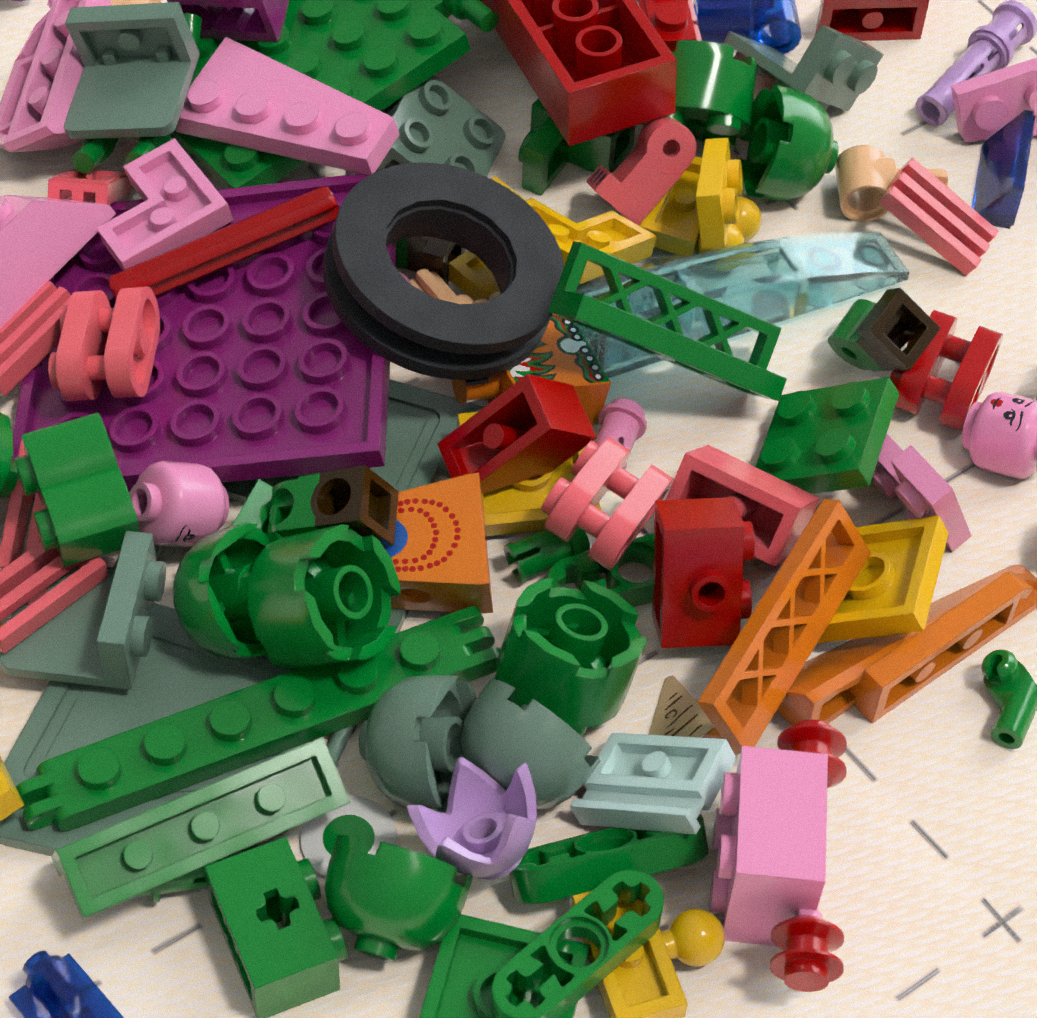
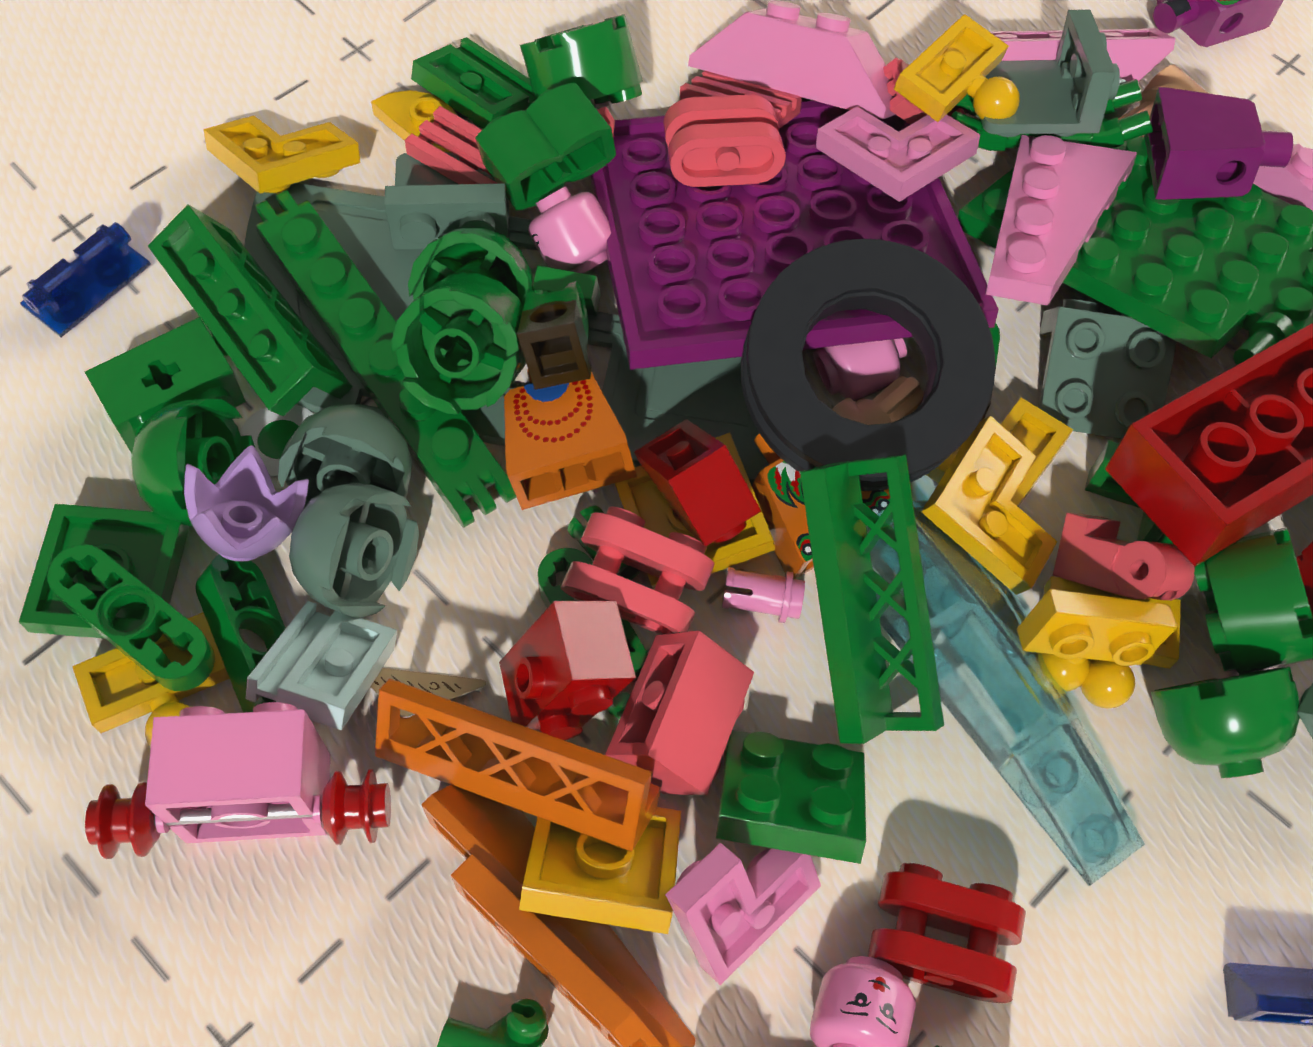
camera: 80 degrees right, 10 degrees up
red axle [109,186,339,300] -> none
green brick [494,578,647,736] -> none
dark brown leg [828,288,941,372] -> none
light nougat axle [835,145,948,222] -> none
coral tile [879,158,999,276] -> none
none -> yellow plate [894,14,1020,122]

